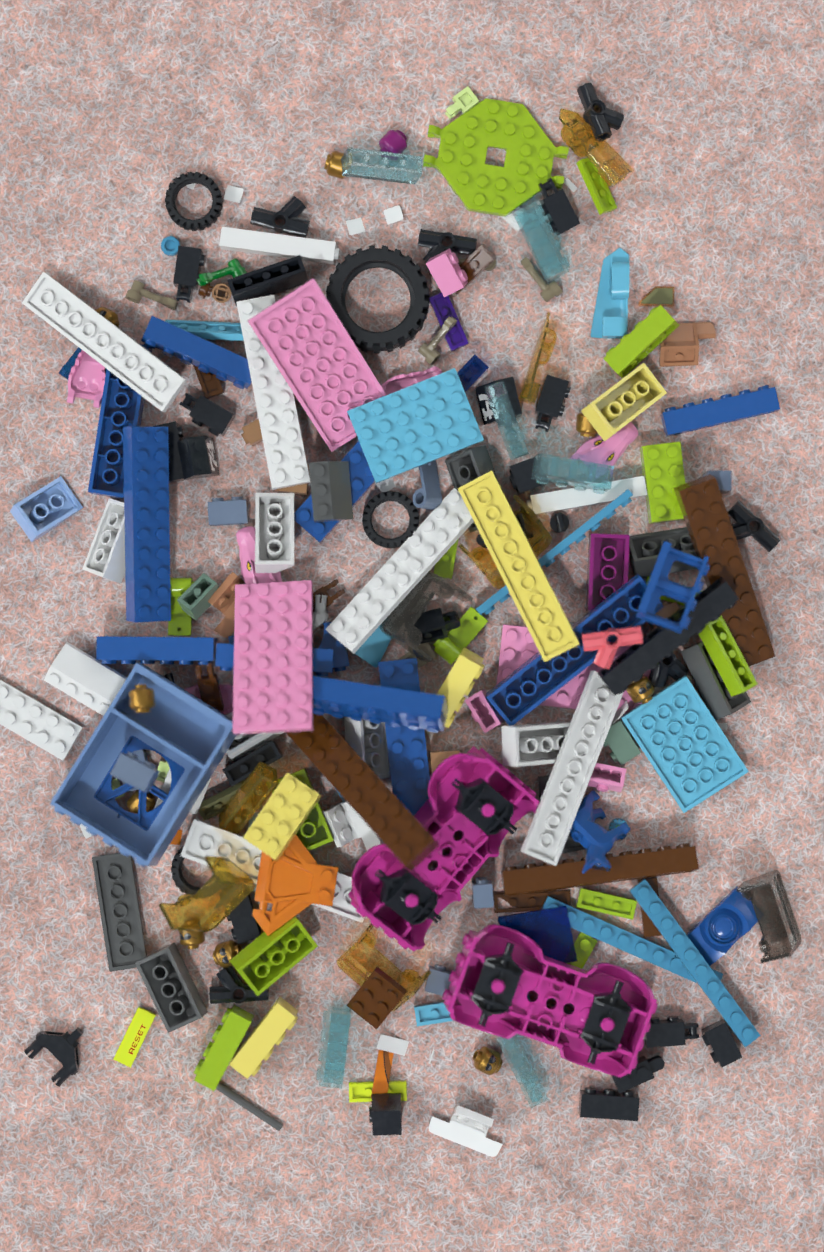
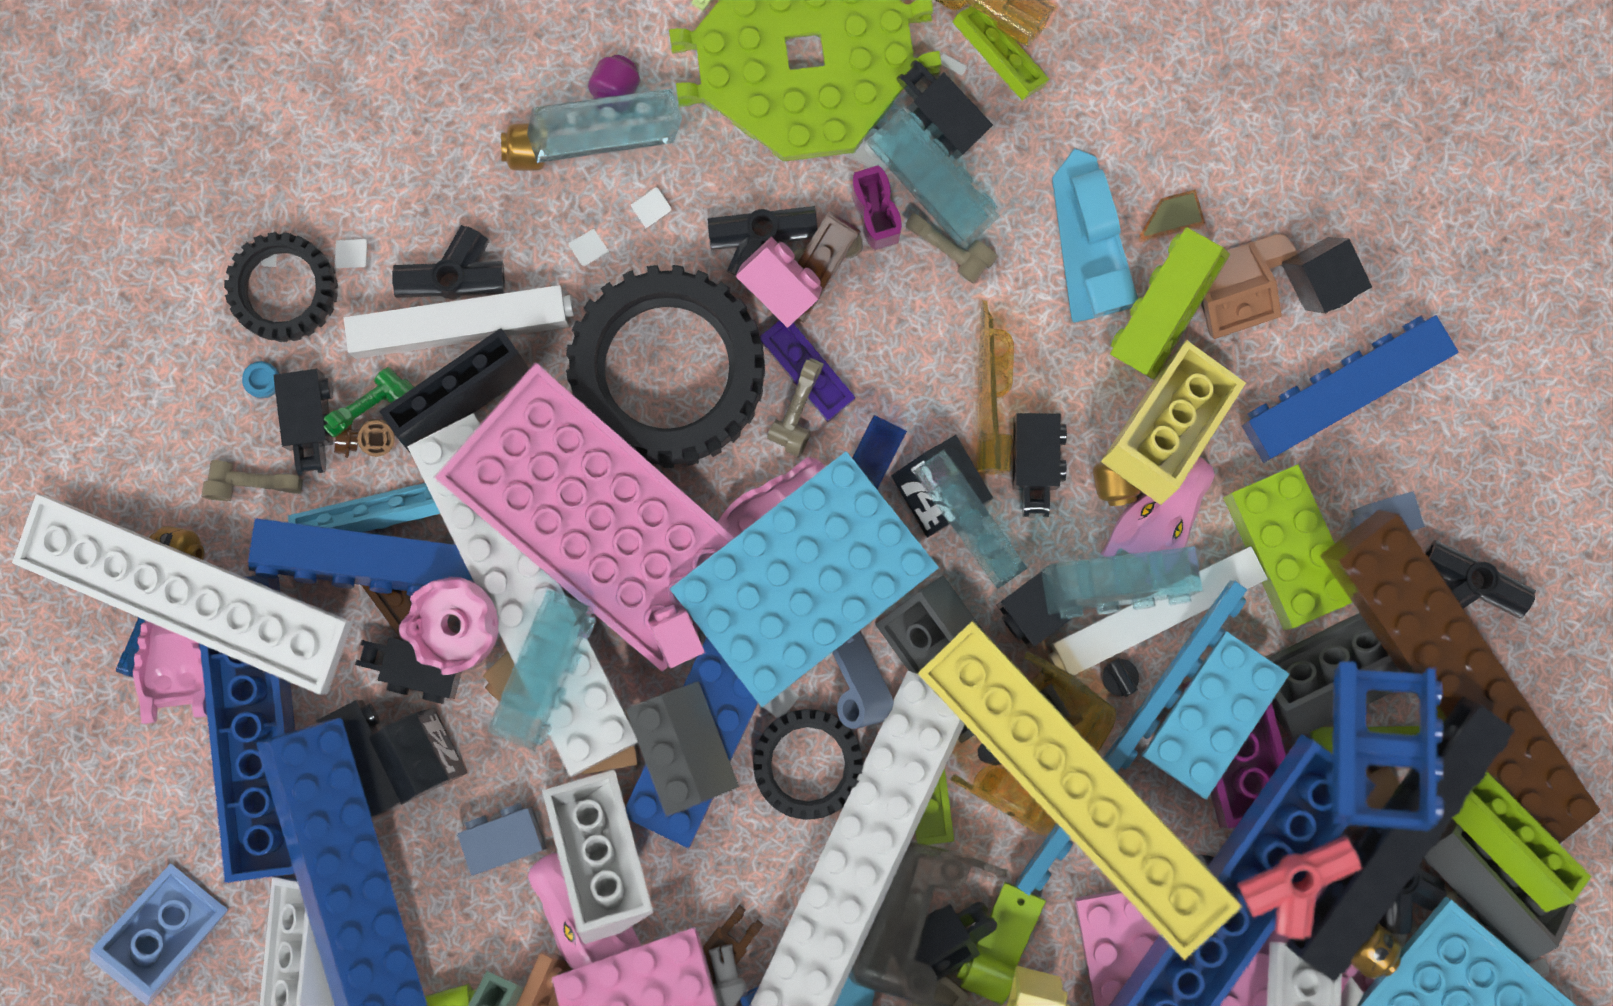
camera: 15 degrees left, 5 degrees down
none -> bright pink plate [399,577,499,675]
none -> clear light blue brick [487,589,596,752]
none -> bright pink brick [648,605,705,668]
none -> magenta brick [852,165,902,251]
none -> medium azure plate [1141,631,1289,799]
none -> black head [1282,237,1372,314]

